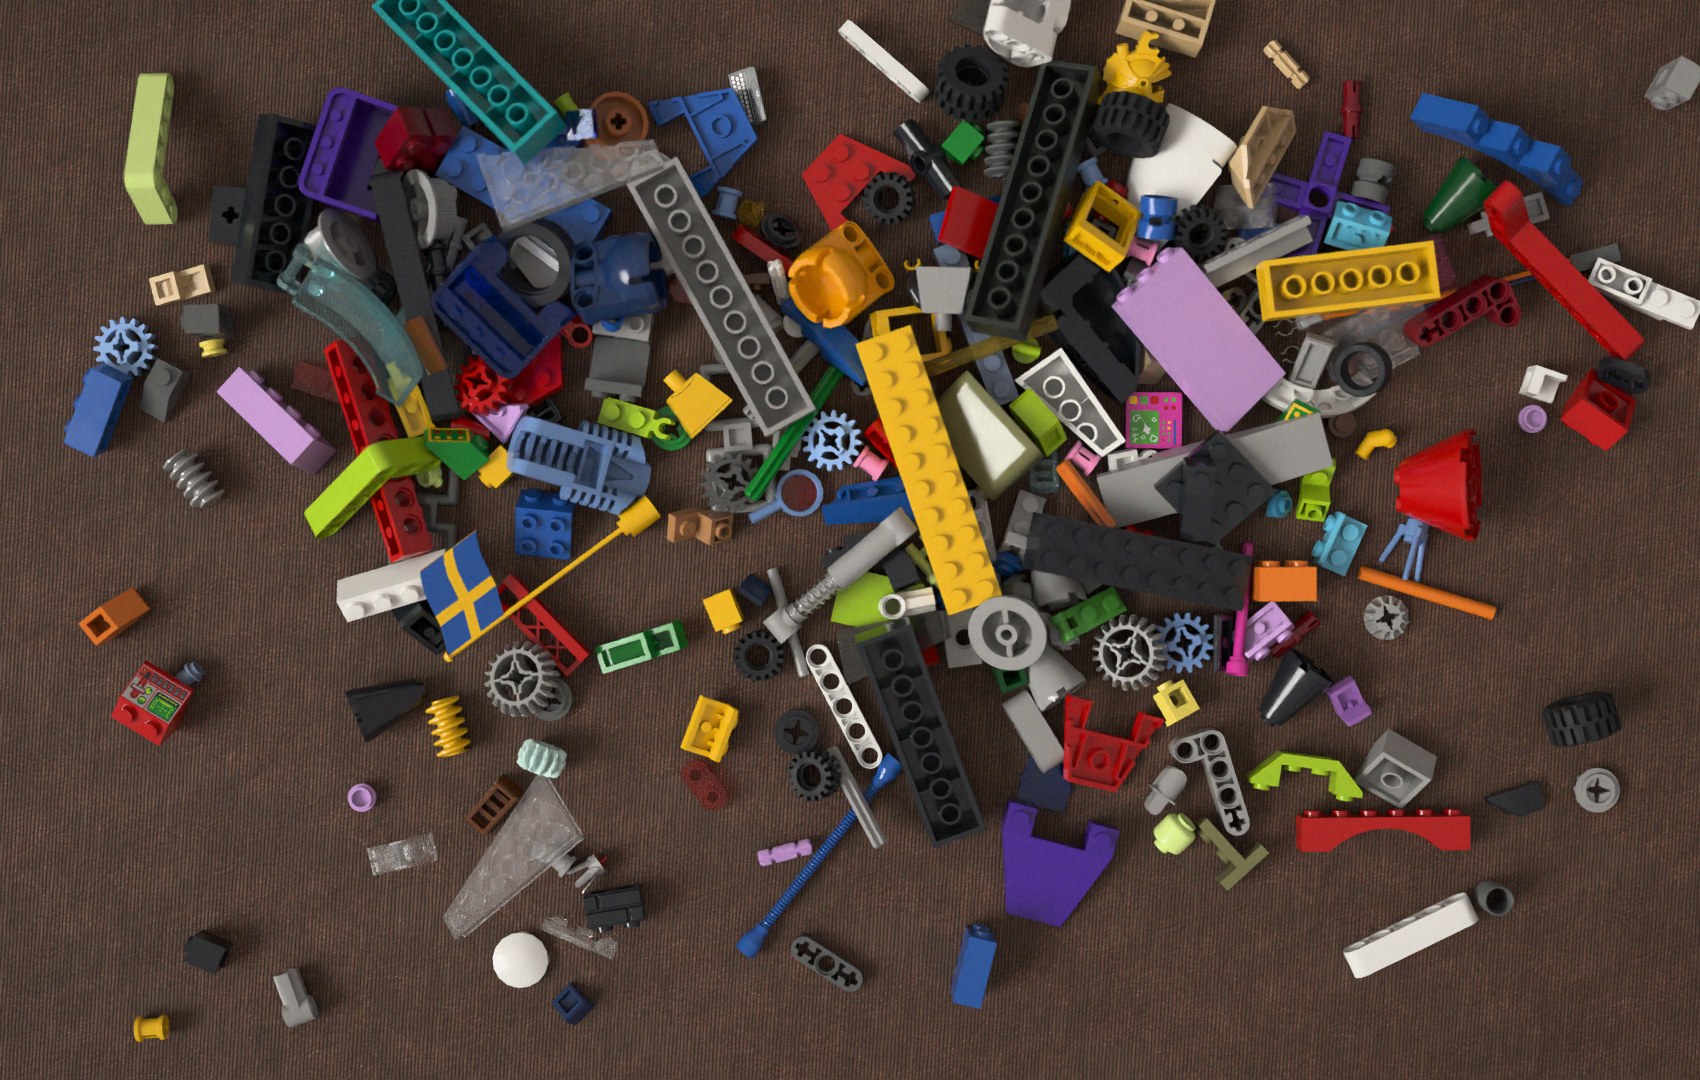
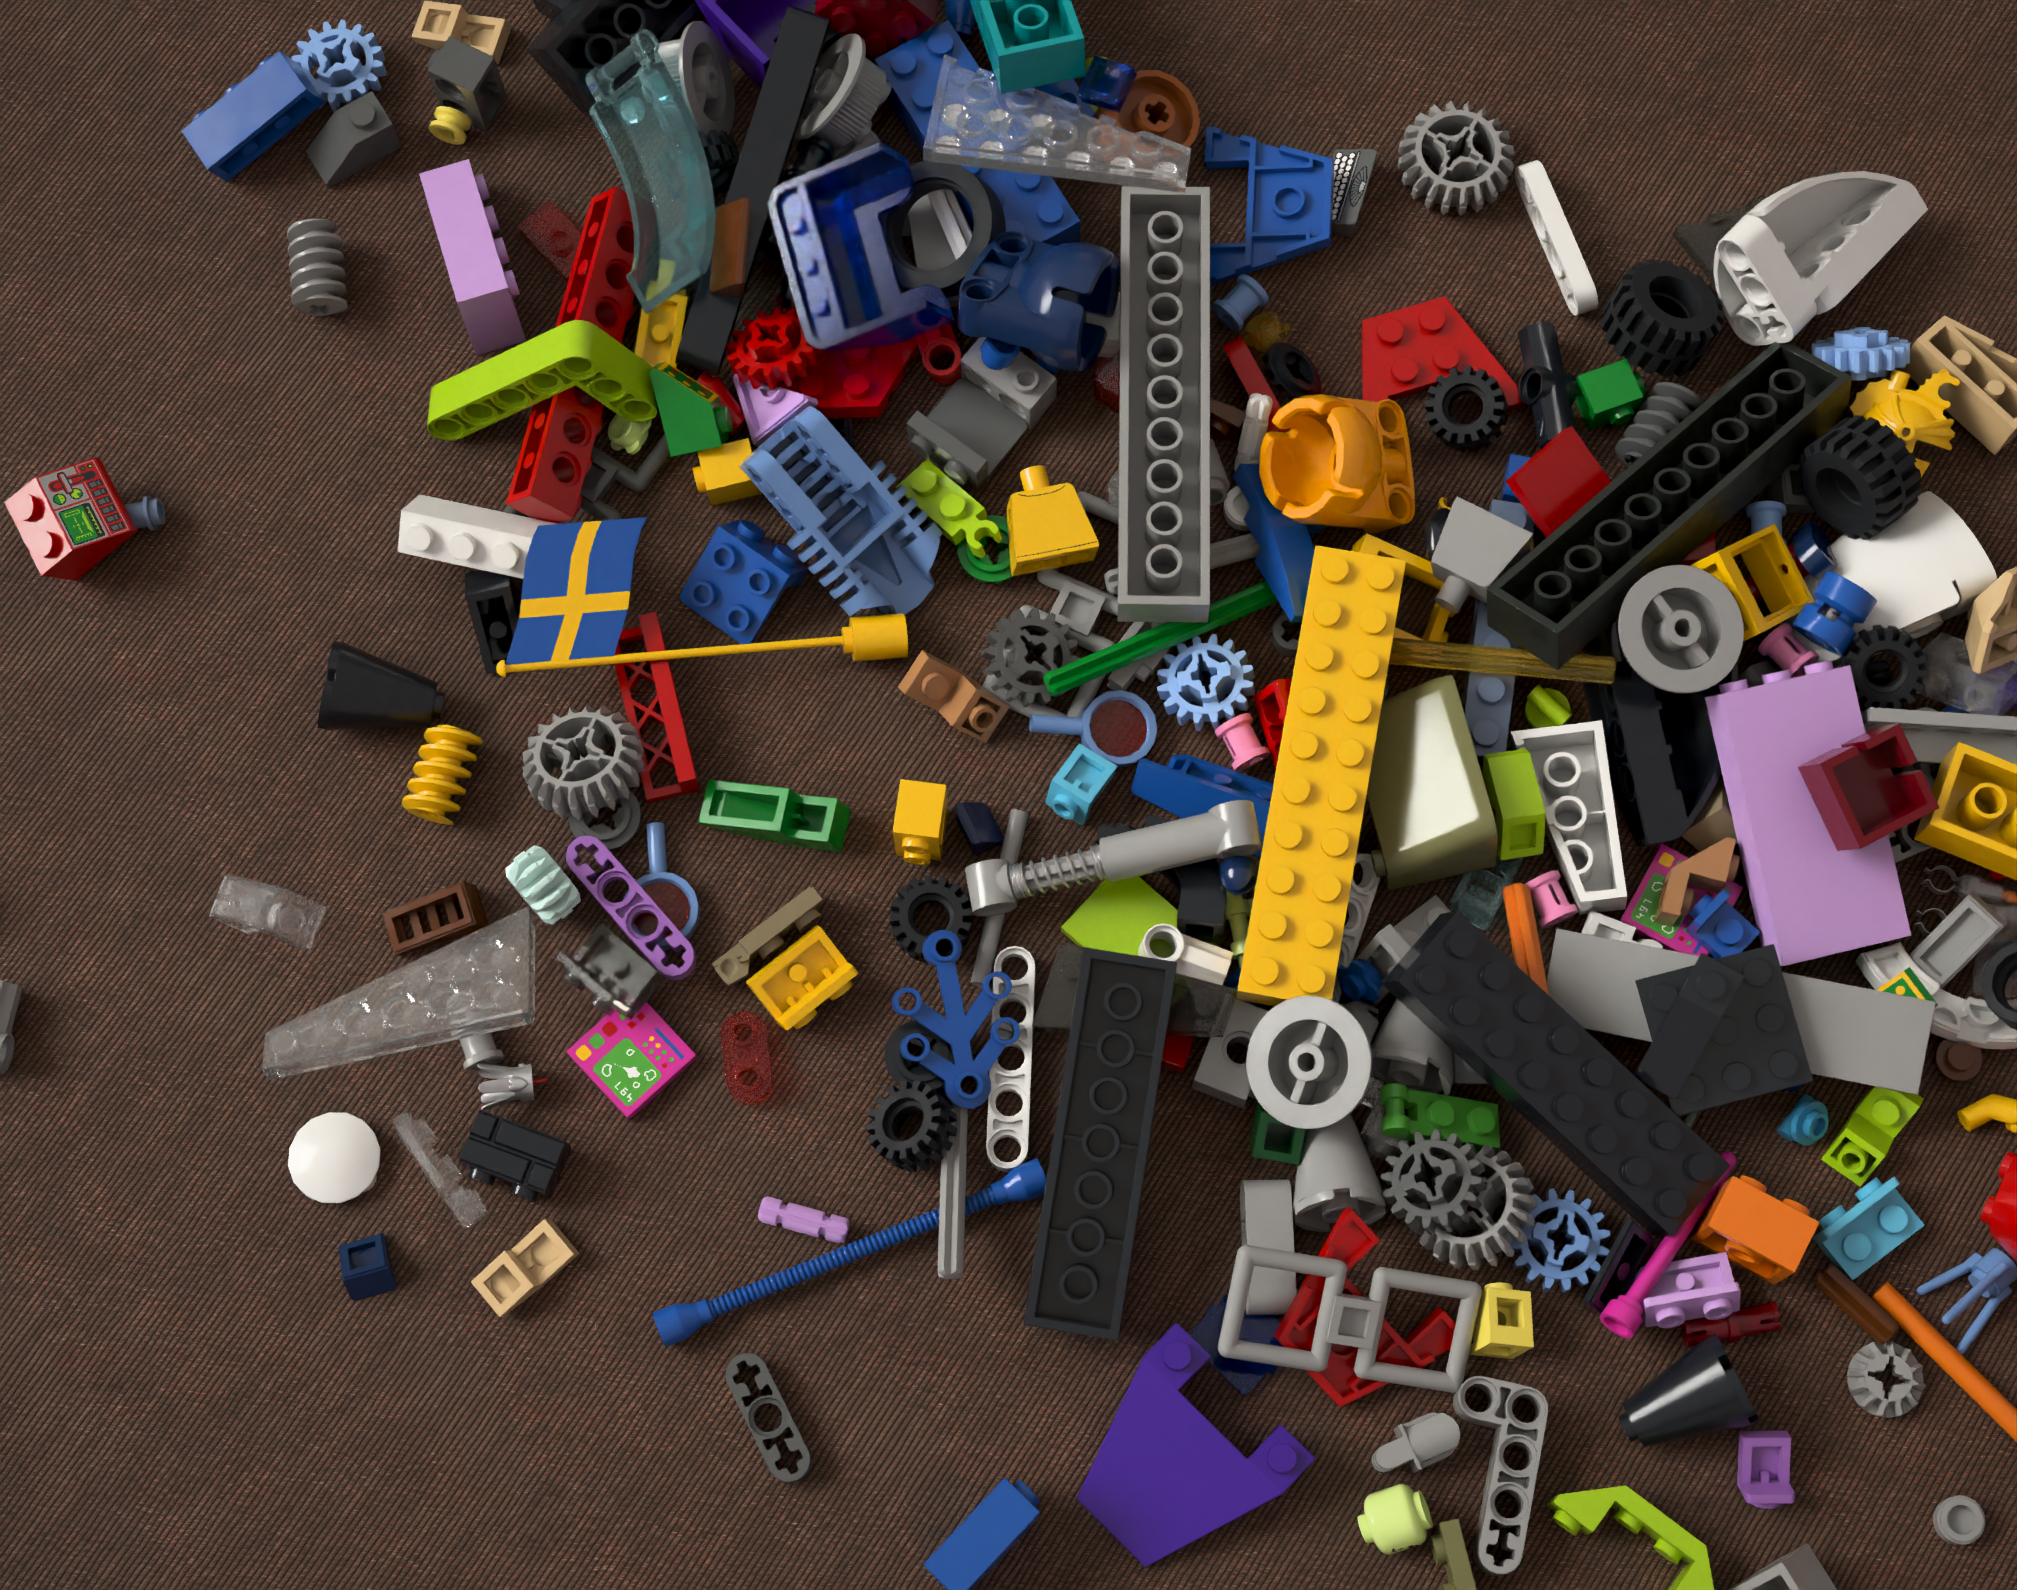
camera: 30 degrees right, 15 degrees down
orange slope [78,587,151,646] -> none
lavender plate [348,783,377,812] -> none
none -> tan slope [471,1219,580,1317]
none -> clear smoke bracket [554,923,666,1020]
none -> medium lavender beam [566,835,697,981]
none -> tile [566,990,698,1120]
none -> piece [623,822,700,951]
none -> dark tan hinge [712,886,823,987]
none -> blue plant [892,930,1020,1109]
none -> medium azure bracket [1045,743,1117,825]
none -> light grey bar [1218,1245,1482,1393]
none -> dark blue hinge [1219,856,1257,895]
none -> dark grey gear [1381,1129,1487,1235]
none -> light grey gear [1397,101,1514,217]
none -> light grey piece [1618,565,1744,694]
none -> medium nougat slope [1654,837,1740,927]
none -> blue bracket [1685,889,1761,959]
none -> dark blue beam [1792,520,1838,580]
none -> dark red piece [1798,723,1939,851]
none -> light blue gear [1812,327,1910,381]
none -> reddish brown axle [1815,1264,1899,1345]
none -> light grey tile [1933,1495,1985,1545]

